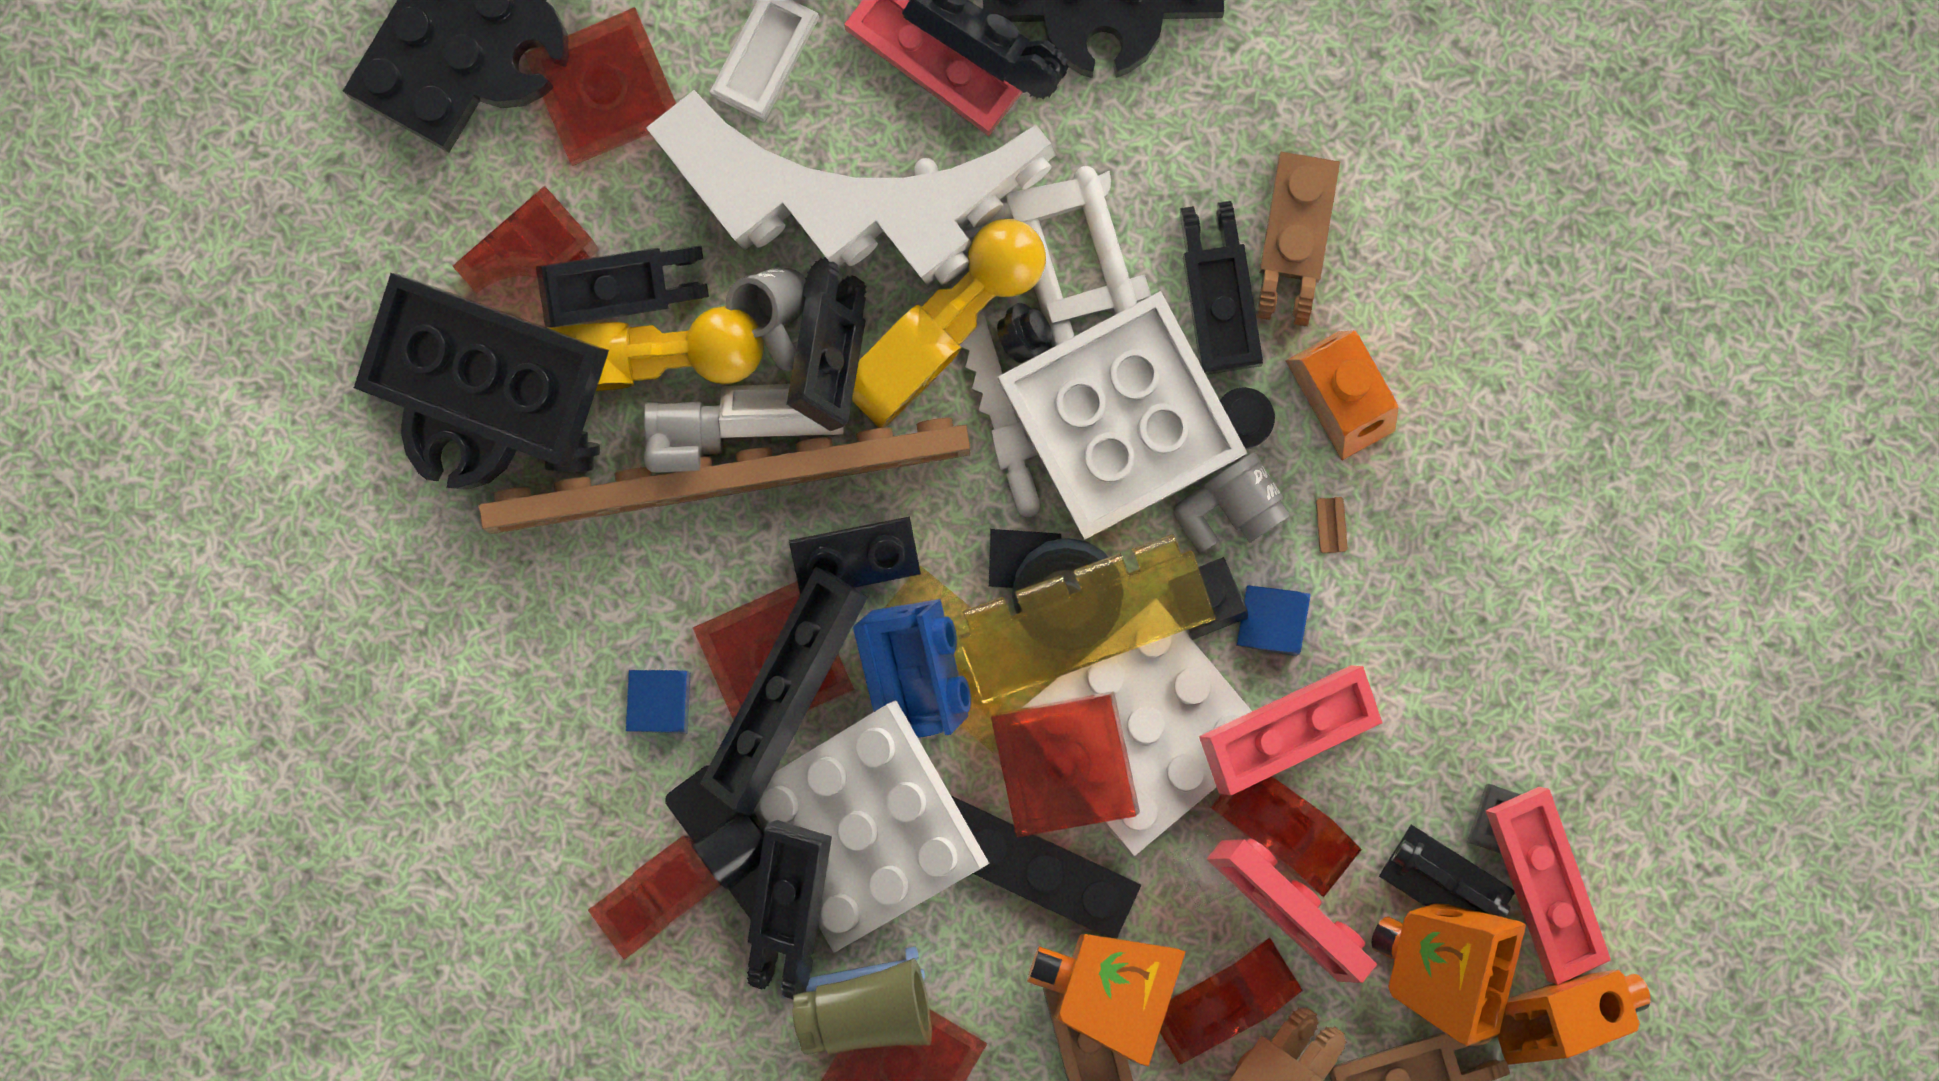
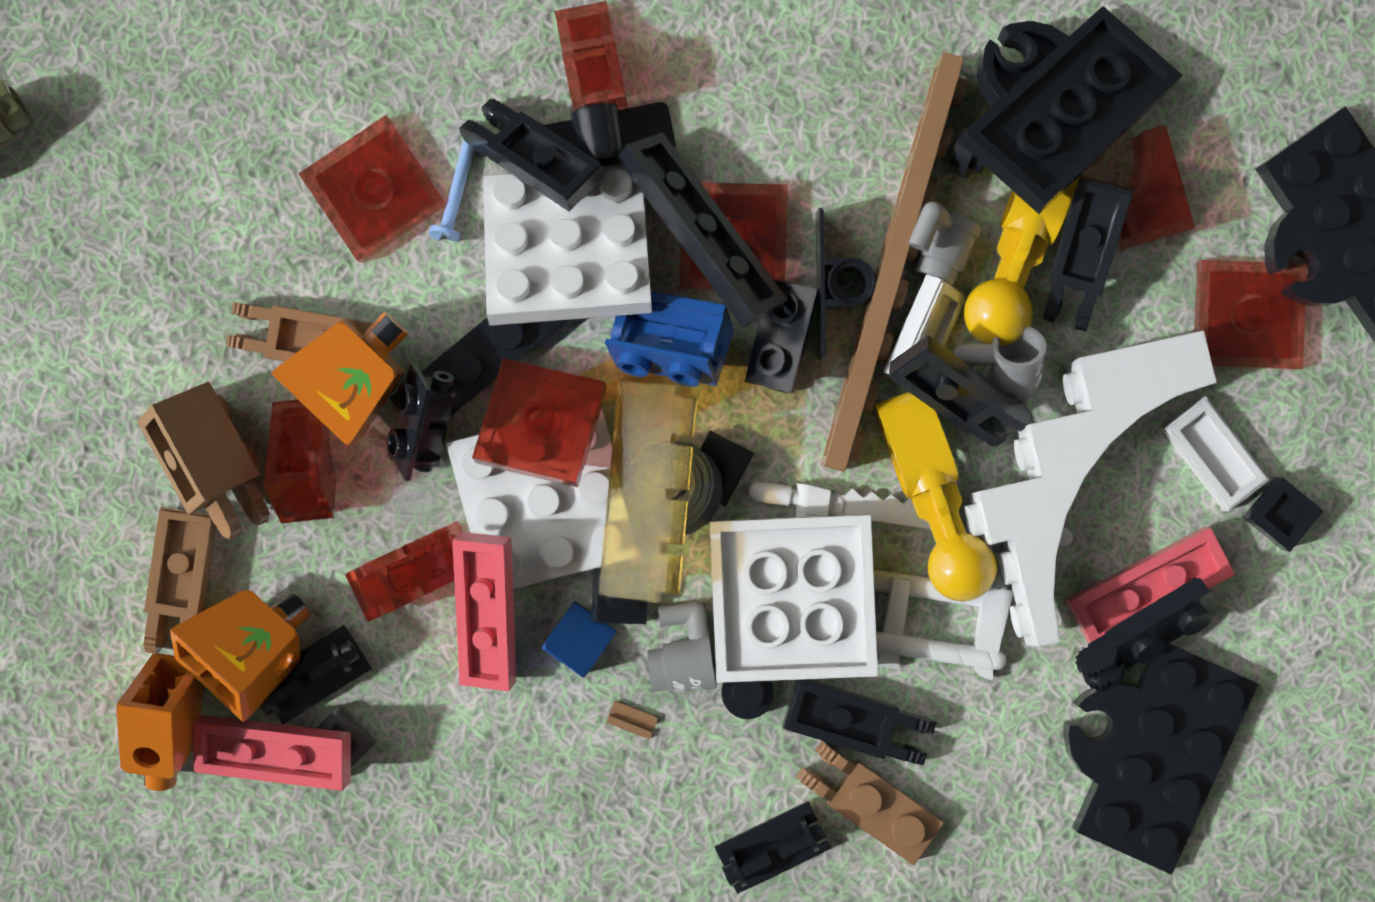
camera: 115 degrees right, 5 degrees up
blue slope [626,670,691,734] -> none
olive plant [792,958,932,1055] -> none
black plate [997,303,1052,363] -> none
coral plate [1207,839,1377,983] -> none
orange torso [1286,330,1399,460] -> none
none -> black hinge [387,362,458,481]
none -> black hinge [714,800,831,894]
none -> black piece [815,208,876,360]

